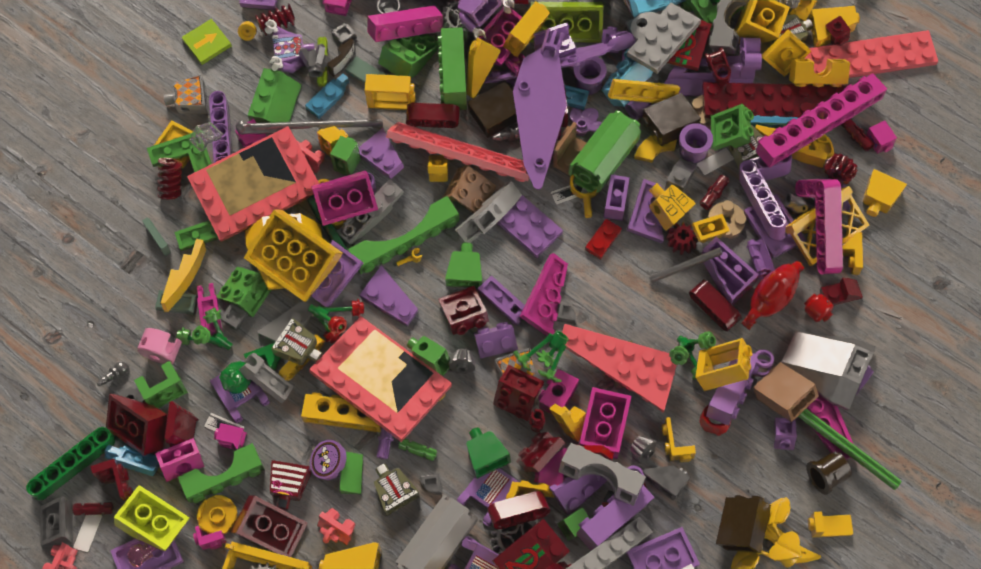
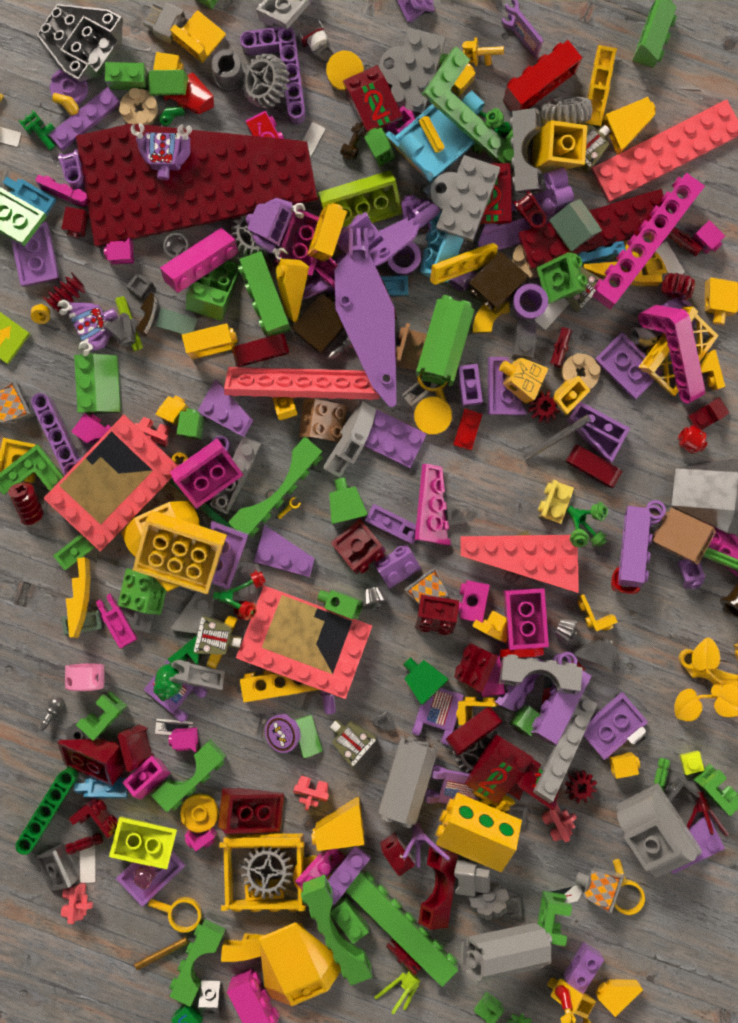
camera: 15 degrees left, 20 degrees up
sand green tile [142,217,171,256] -> none
bright green plant [176,308,232,350] -> none
clear bracket [189,122,223,152] -> none
flat silver bar [235,119,383,134] -> none
dark red torso [270,460,312,510] -> none
dark azure hinge [305,74,349,119] -> none
bright green axle [398,438,437,461] -> none
plant [513,330,569,382] -> none
dark red pin [529,409,545,433] -> none
medium lavender plate [569,108,602,136] -> none
yellow window [696,338,753,391] -> none
dark brown brick [716,495,771,553] -> none
medium lavender beam [739,155,792,240] -> none
red piece [741,261,805,331] -> none
medium lavender hinge [746,238,775,280] -> none
yellow plate [761,29,812,77] -> none
yellow arch [789,58,850,87] -> none
dark red bracket [825,16,851,45] -> none
none -> yellow tile [414,396,452,434]
none -> light yellow bracket [538,480,574,524]
none -> sand green slope [549,199,602,252]
none -> white sticker [655,241,685,274]

